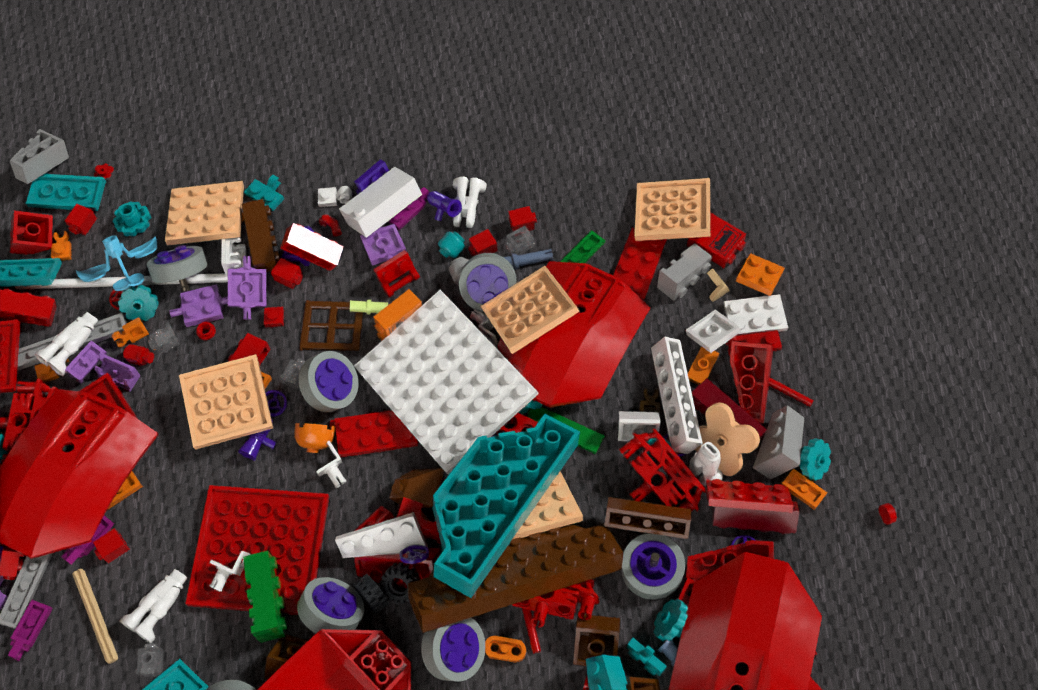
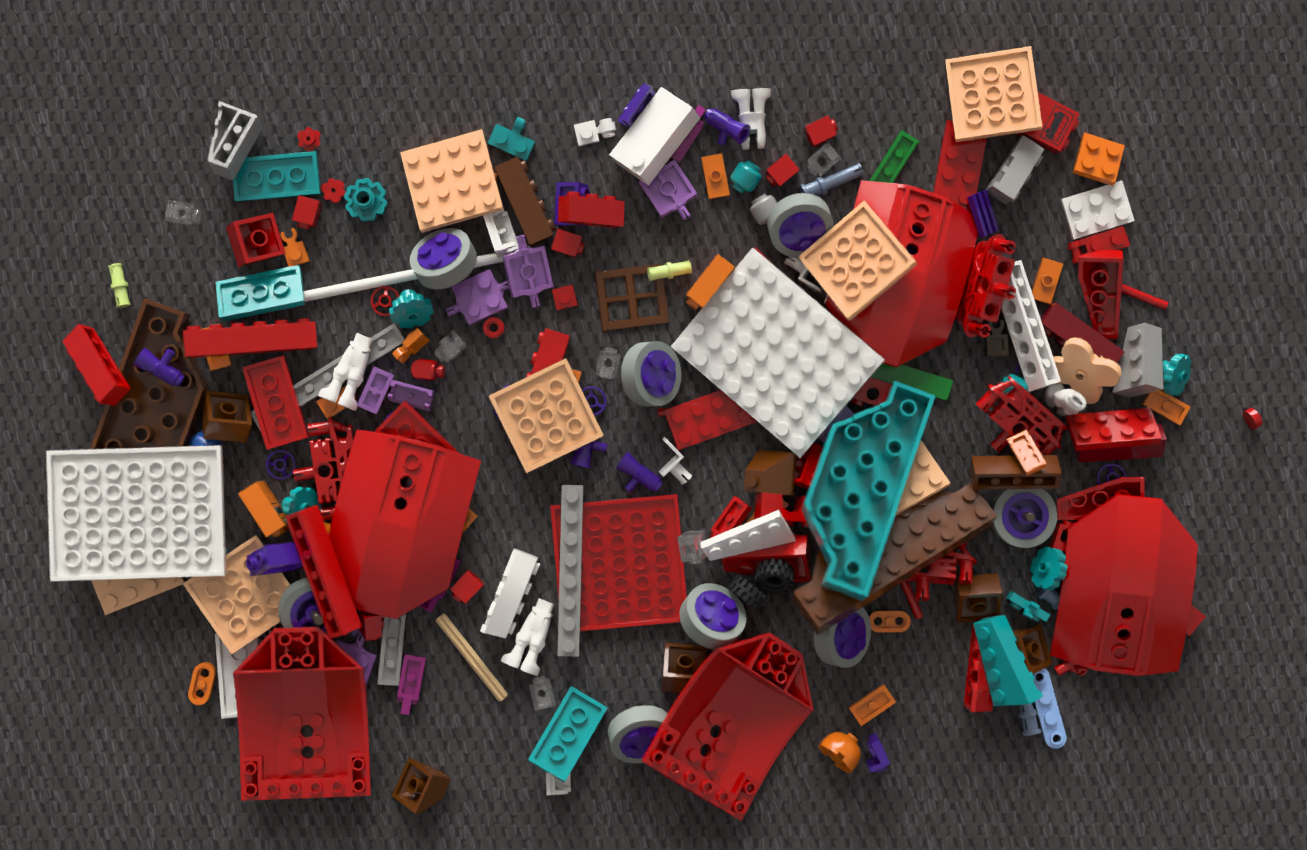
camera: 15 degrees left, 25 degrees up
medium azure plant [76,236,157,291] -> none
white bracket [209,551,250,592] -> none
green wedge [243,551,288,643] -> none
orange cylinder [294,423,335,453] -> none
red arm [319,214,342,237] -> none
red plate [373,250,420,298] -> none
dark purple piece [399,545,429,564] -> none
white slope [618,411,660,442] -> none
white plate [686,310,741,353] -> none
tan tile [707,269,730,302] -> none
none -> red plant [321,178,346,203]
none -> white wedge [480,548,540,638]
none -> light grey plate [558,485,583,657]
none -> dark purple piece [616,451,663,492]
none -> clear brick [677,530,707,564]
none -> orange plate [701,153,730,200]
none -> red piece [956,234,1016,338]
none -> dark purple tile [967,190,999,237]
none -> plate [1007,430,1047,476]

